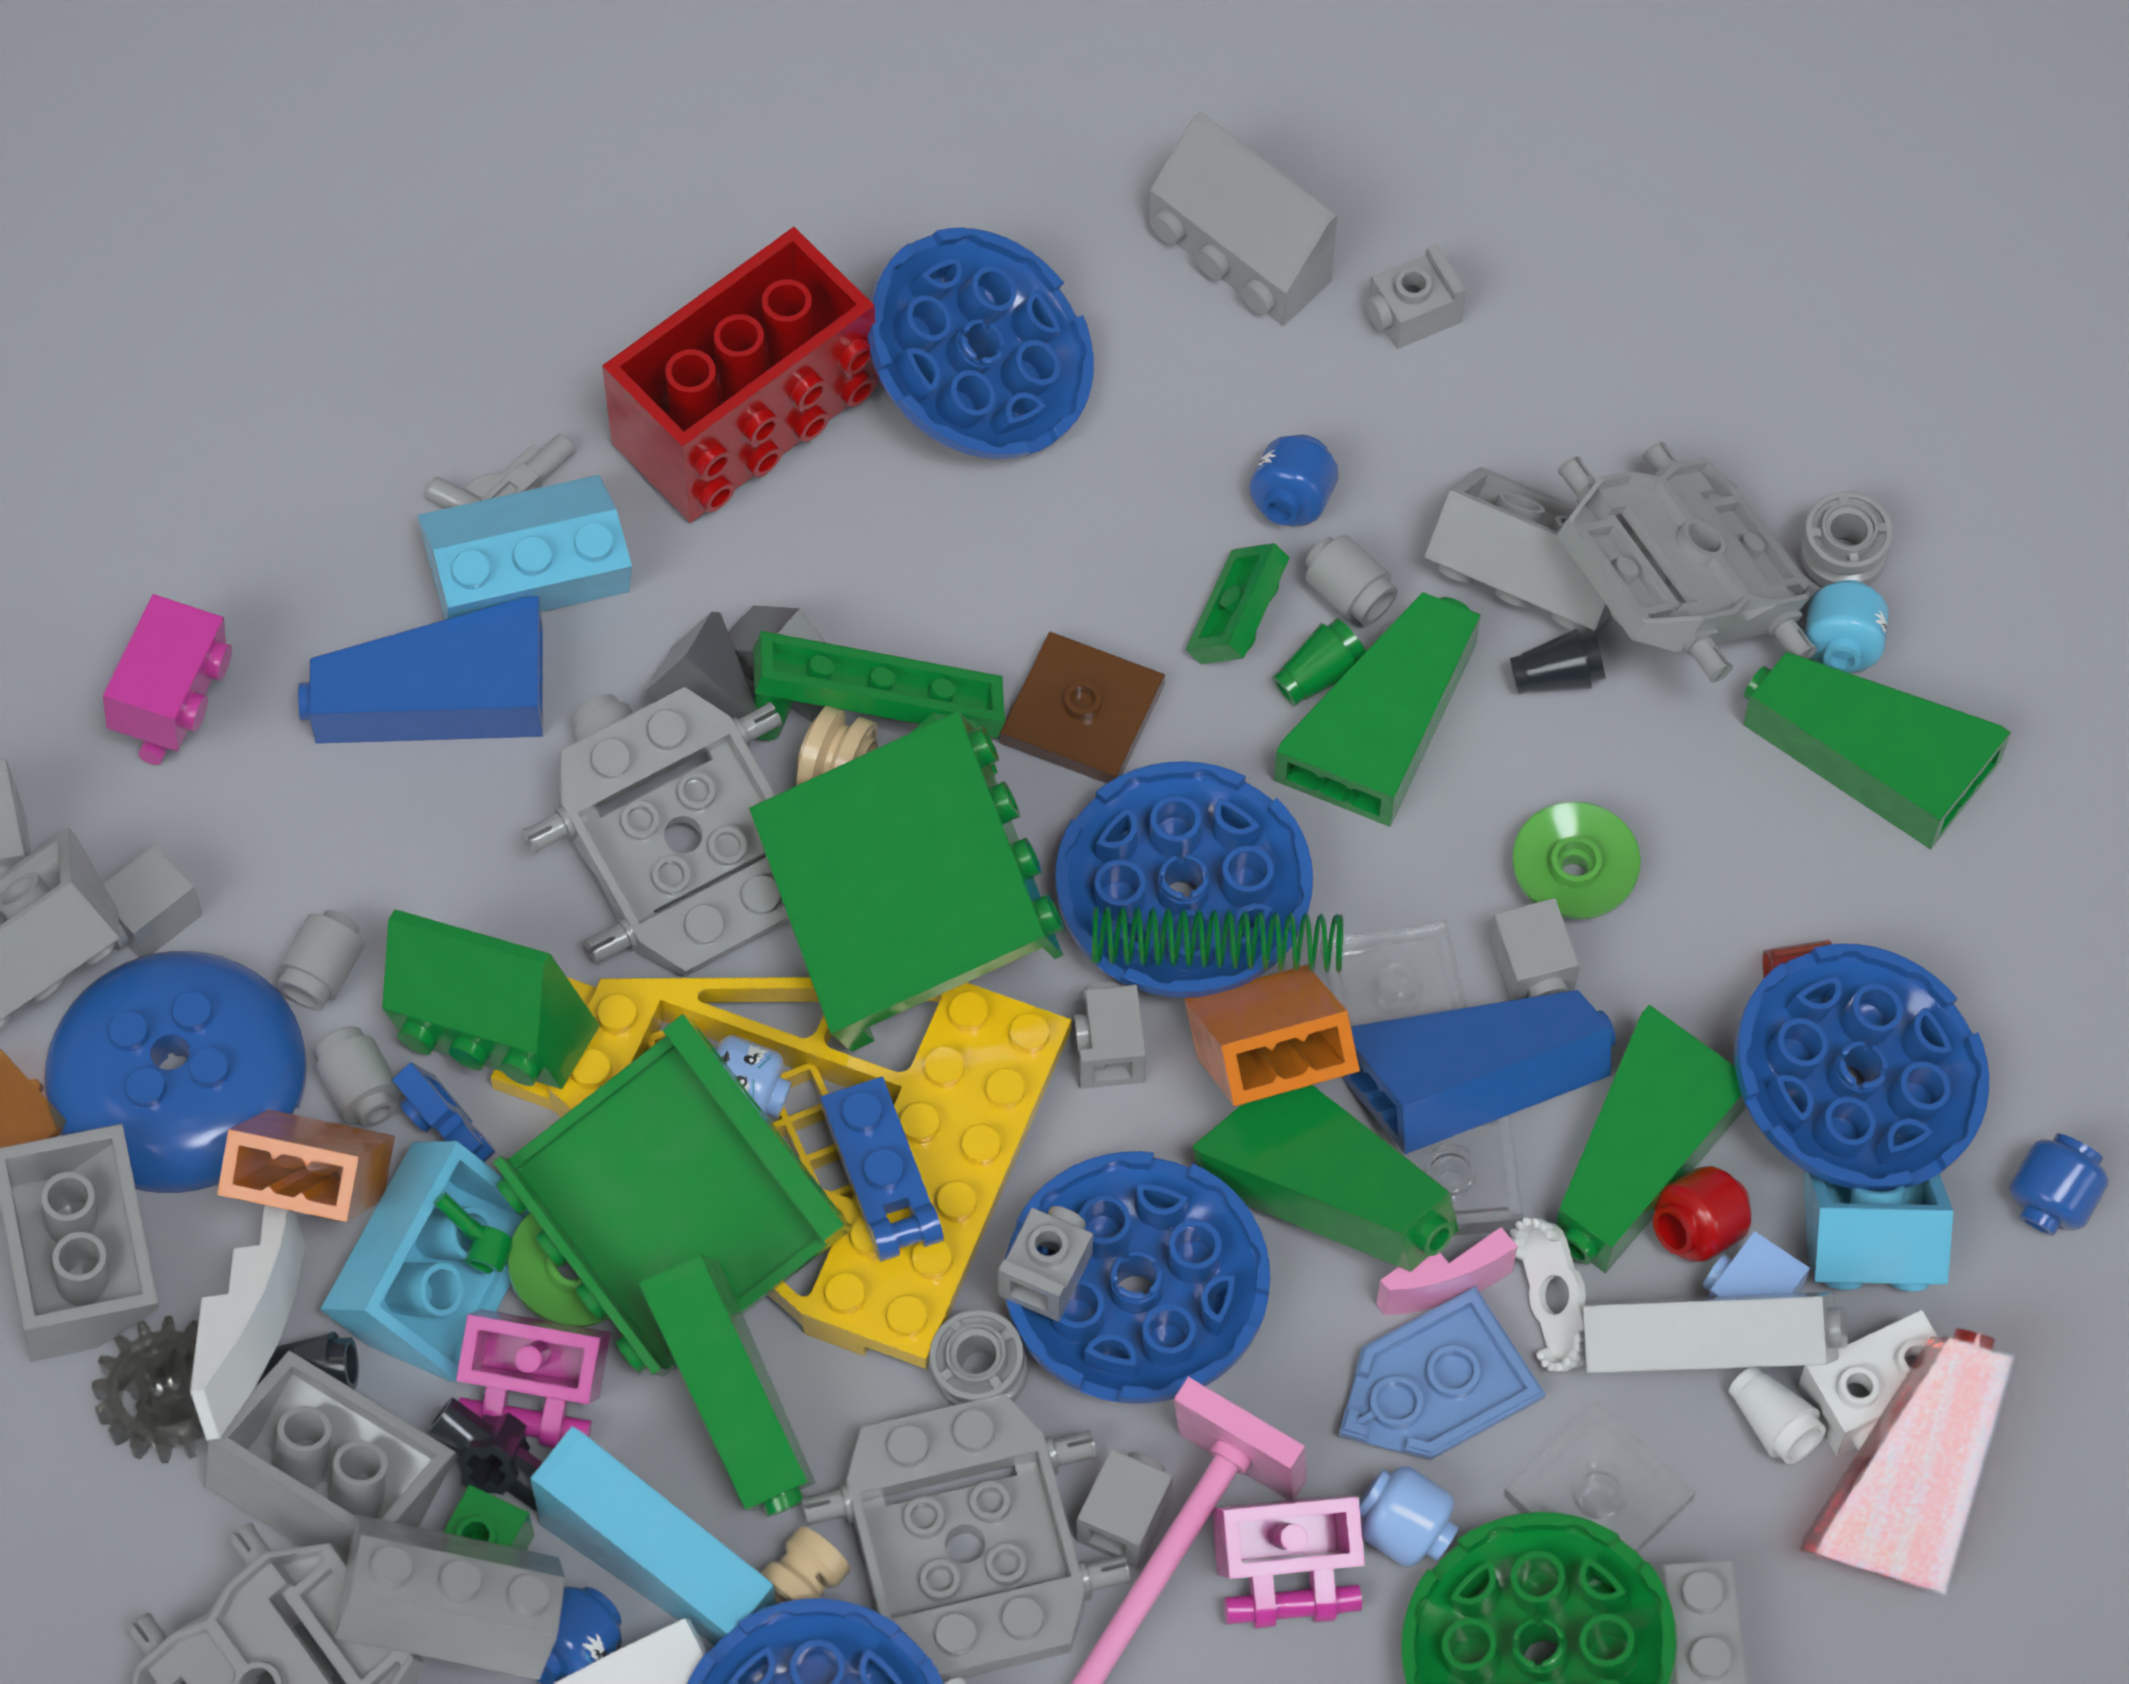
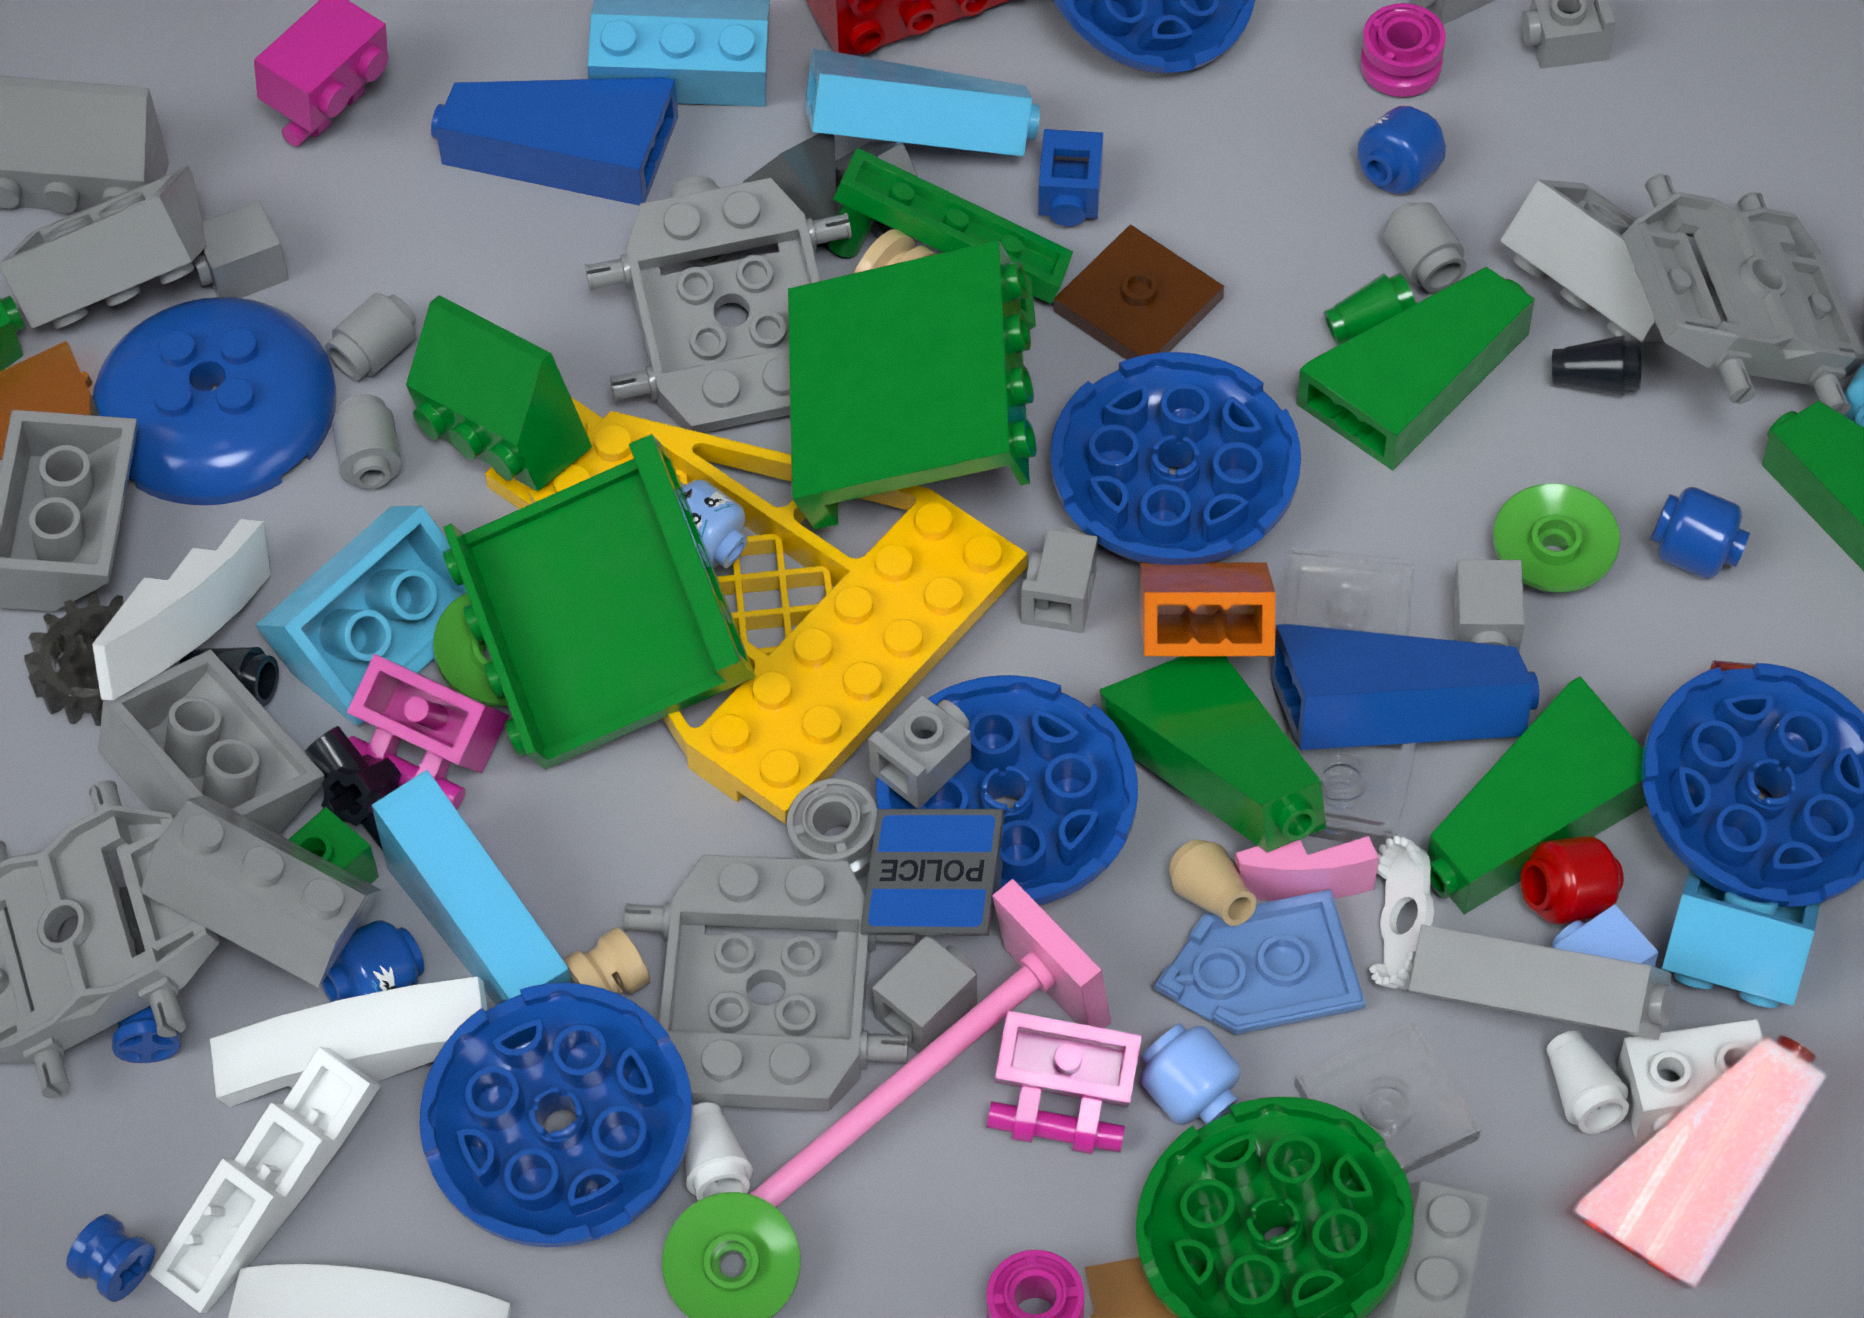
camera: 20 degrees right, 5 degrees down
brick [217,1109,395,1222] -> none
blue plate [392,1062,496,1162] -> none
green hand [434,1192,512,1274] -> none
green slope [638,1254,816,1517] -> none
blue plate [820,1076,944,1262] -> none
green piece [1092,905,1344,973] -> none
green plate [1185,543,1290,664] -> none
none -> medium azure slope [804,49,1040,156]
none -> piece [860,809,1005,936]
none -> blue brick [1038,129,1103,226]
none -> tan cone [1169,839,1257,926]
none -> dark pink wheel [1360,3,1446,97]
none -> blue head [1651,487,1750,579]

